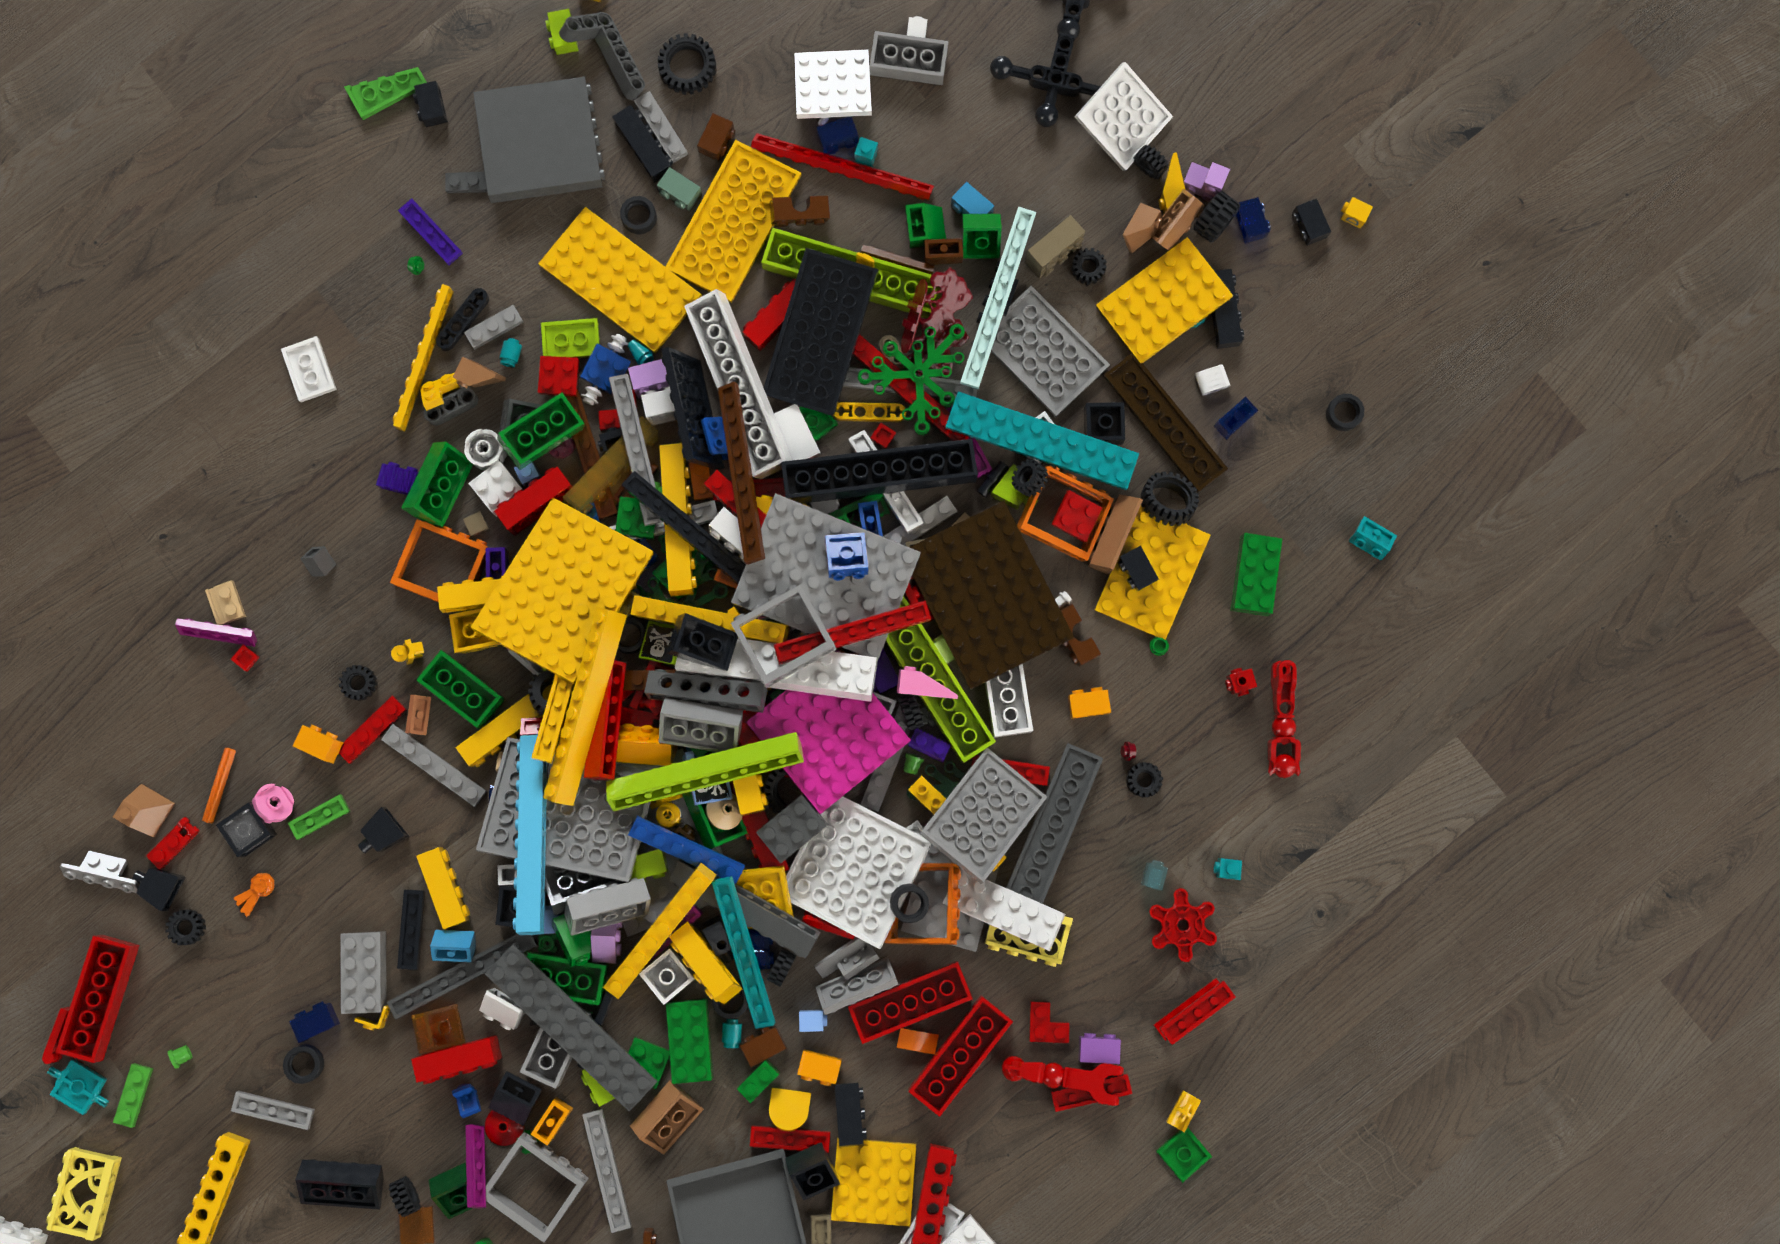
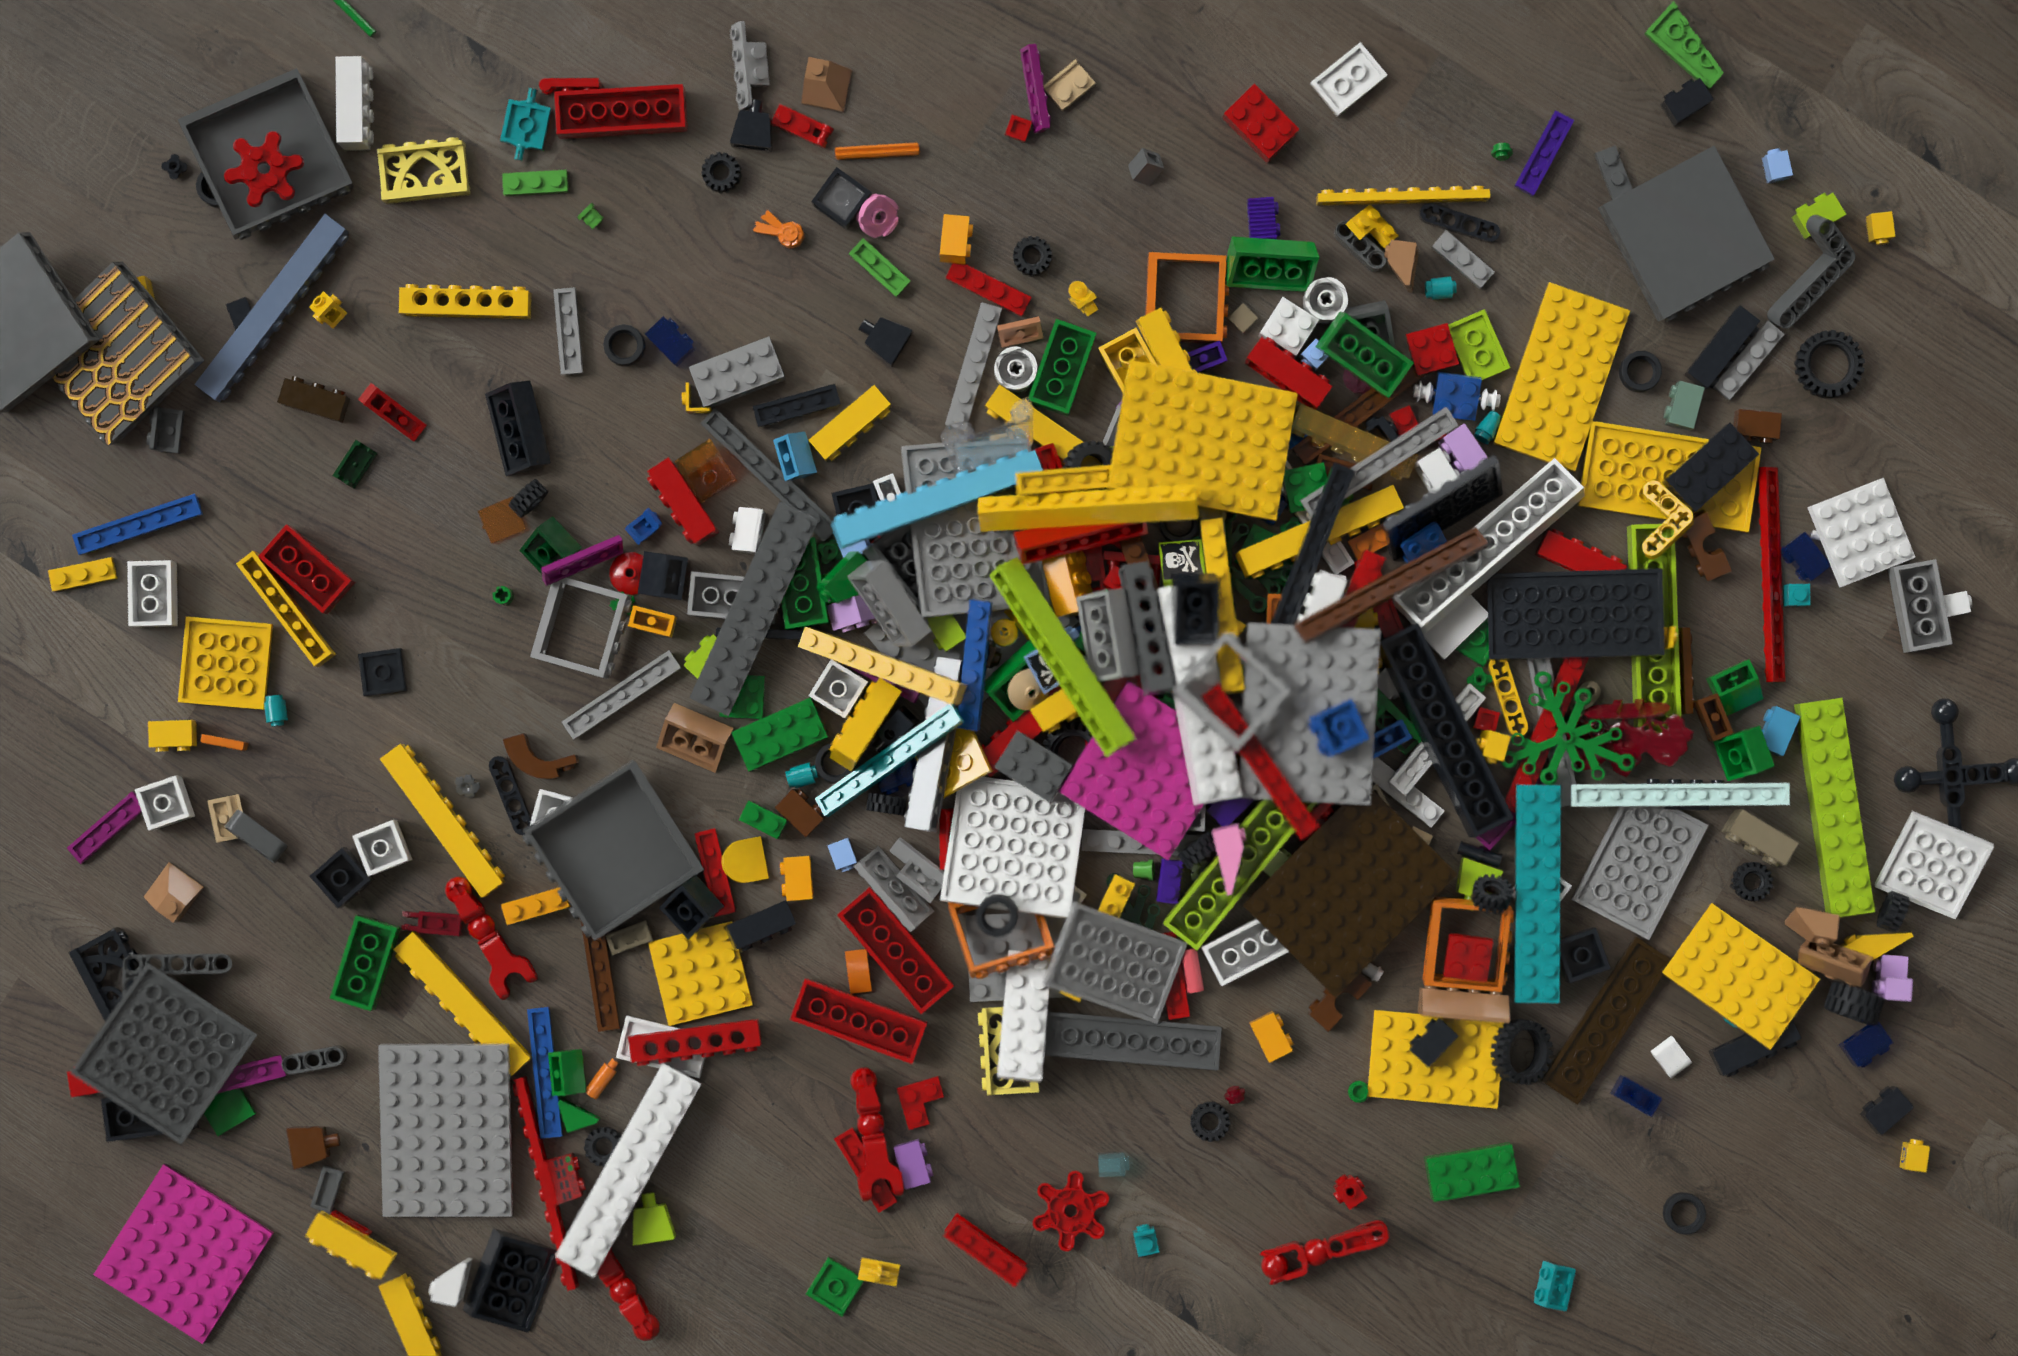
camera: 75 degrees right, 5 degrees up
none -> clear windscreen [940,397,1033,473]
none -> white brick [994,346,1037,392]
none -> coral brick [1181,948,1204,993]
none -> red brick [1222,83,1299,163]
none -> green plate [1466,667,1492,693]
none -> yellow brick [1476,730,1511,764]
none -> yellow beam [1642,480,1694,559]
none -> black brick [1662,422,1759,513]
none -> light blue brick [1762,148,1793,183]
none -> lime brick [1794,698,1875,917]

